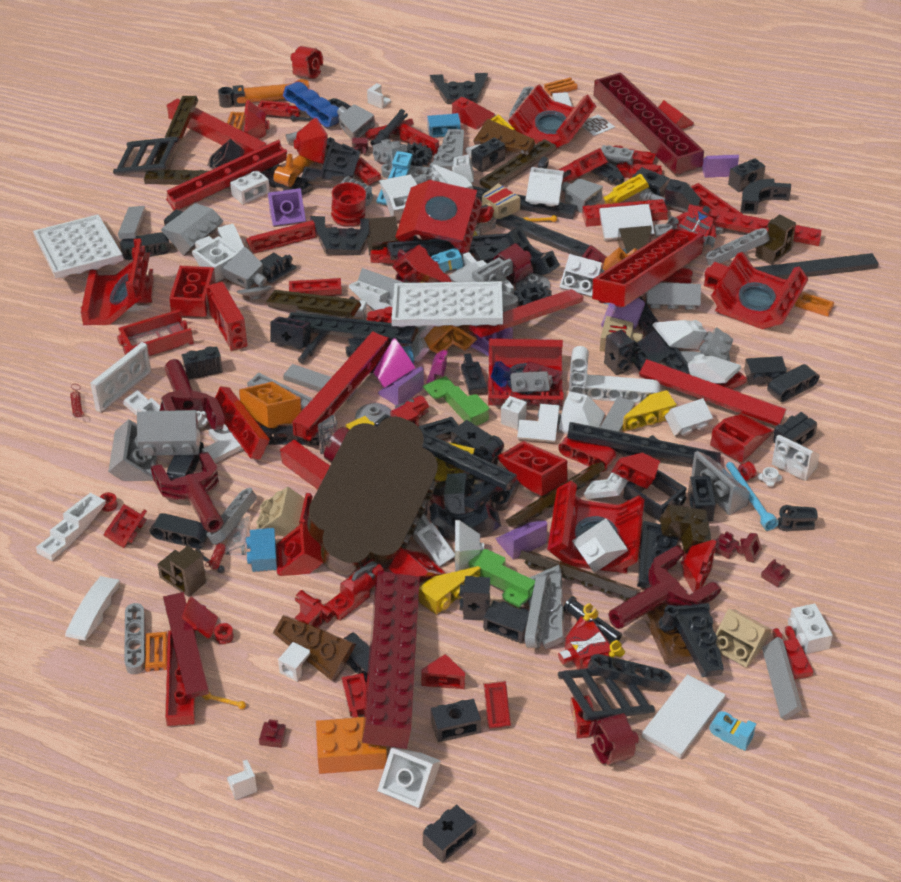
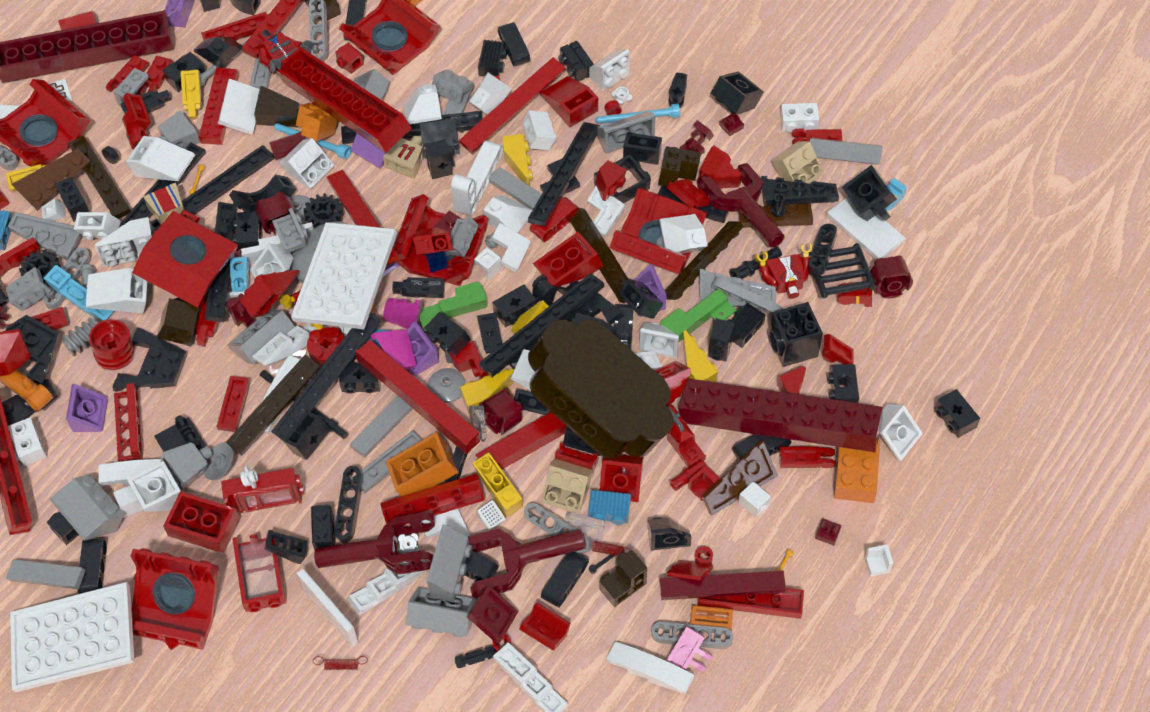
camera: 75 degrees left, 15 degrees up
none -> white plate [240,465,258,489]
none -> black slope [264,530,307,564]
none -> black beam [334,466,363,543]
none -> red slope [413,227,453,255]
none -> black brick [424,311,471,356]
none -> black axle [454,646,496,668]
none -> dark red plate [466,585,519,644]
none -> yellow slope [472,453,523,518]
none -> white slope [477,500,506,531]
none -> black brick [618,278,664,319]
none -> black slope [647,517,692,551]
none -> bright pink hinge [666,626,713,672]
none -> red plate [667,179,711,209]
none -> black brick [710,71,764,114]
none -> black brick [769,302,823,367]
none -> black hinge [842,165,897,221]

